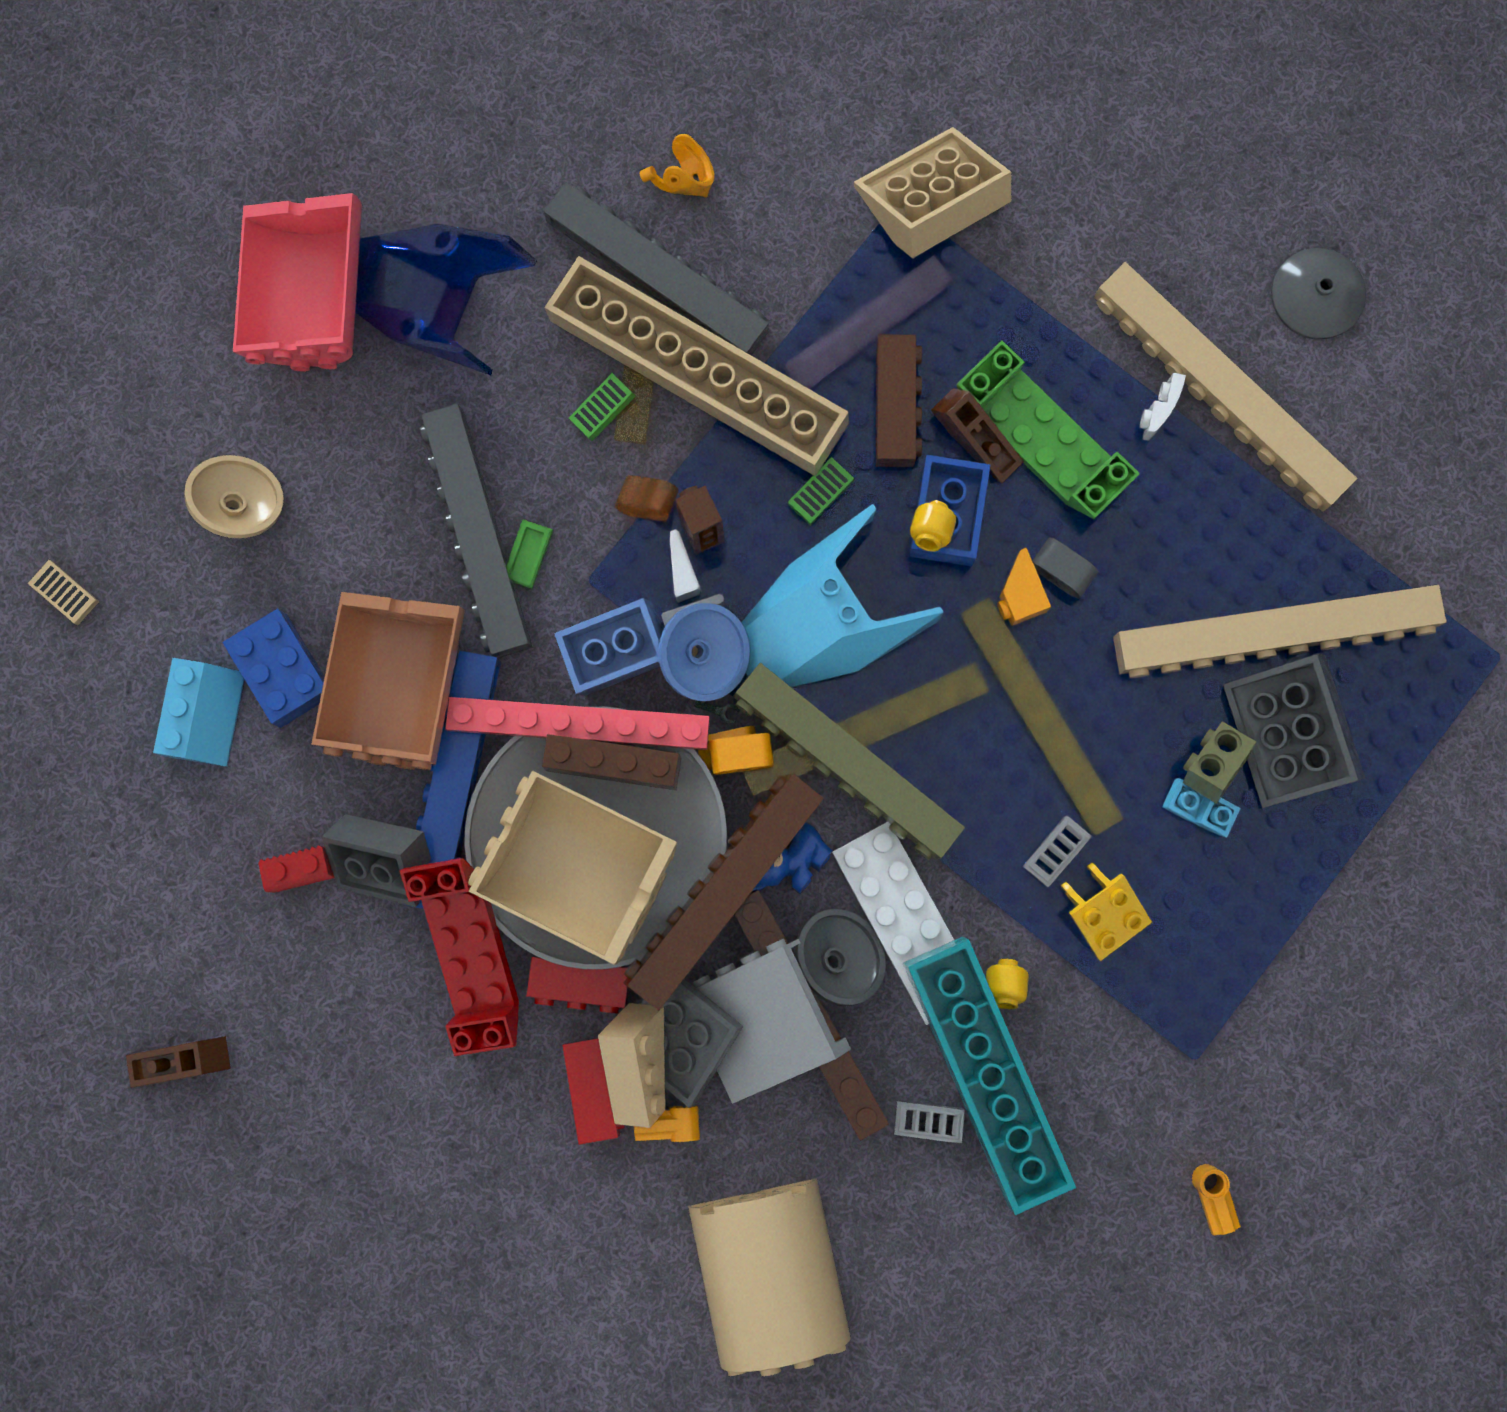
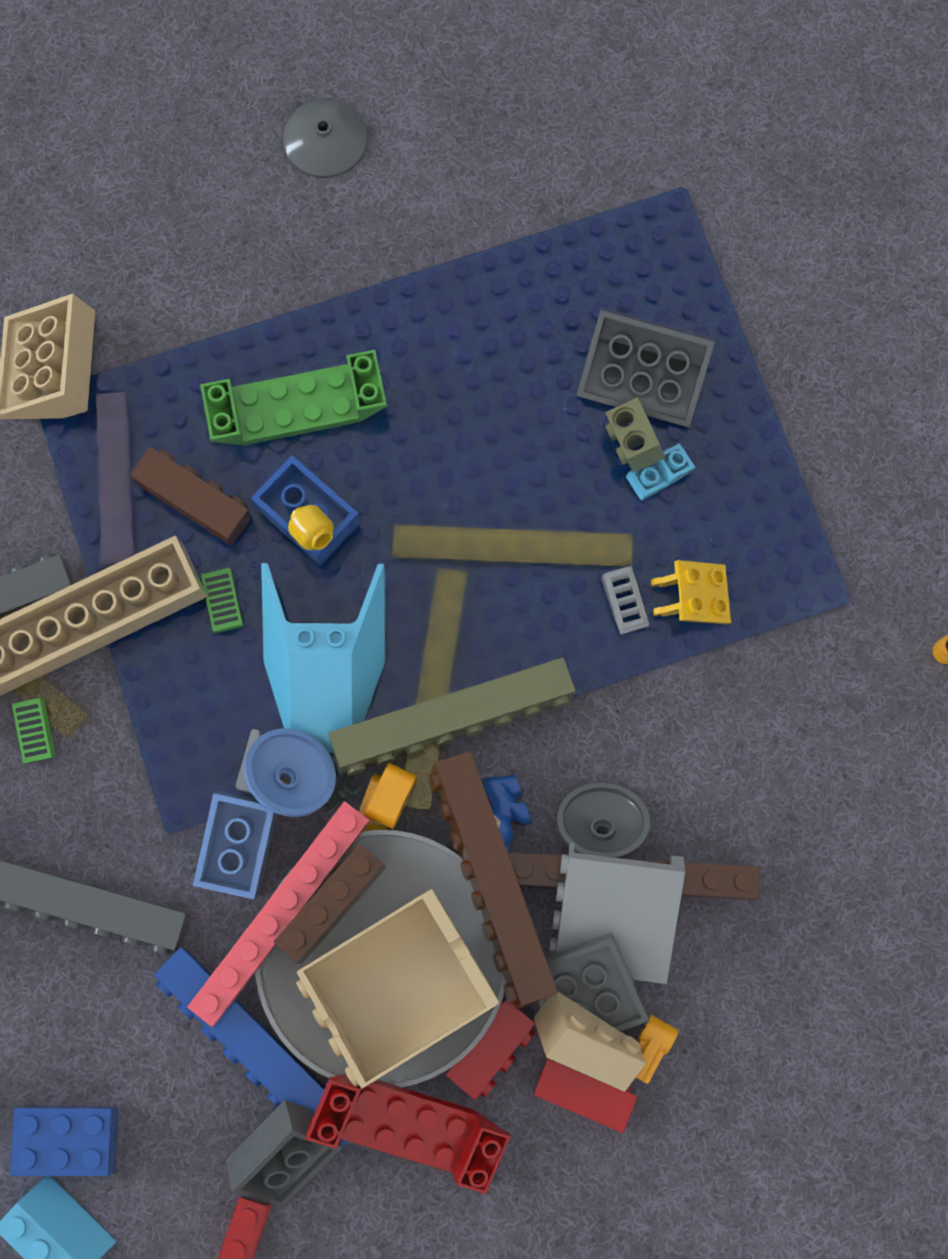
camera: 60 degrees left, 5 degrees down
nougat cylinder [312,592,465,770] -> none
bright green tile [506,520,553,589] -> none
clear orange beam [614,475,679,521] -> none
white slope [670,529,701,602] -> none
reddish brown brick [675,486,725,555] -> none
tan cylinder [688,1178,851,1376] -> none
white plate [832,822,954,1025] -> none
light grey slope [894,1101,965,1143] -> none
teal brick [903,936,1076,1215] -> none
reddish brown slope [931,388,1024,483] -> none
yellow head [986,959,1029,1010] -> none
light orange slope [997,548,1051,626] -> none
dark grey beam [1032,537,1098,599] -> none
tan brick [1094,262,1358,512] -> none
tan brick [1113,585,1447,678] -> none
white slope [1140,373,1186,441] -> none

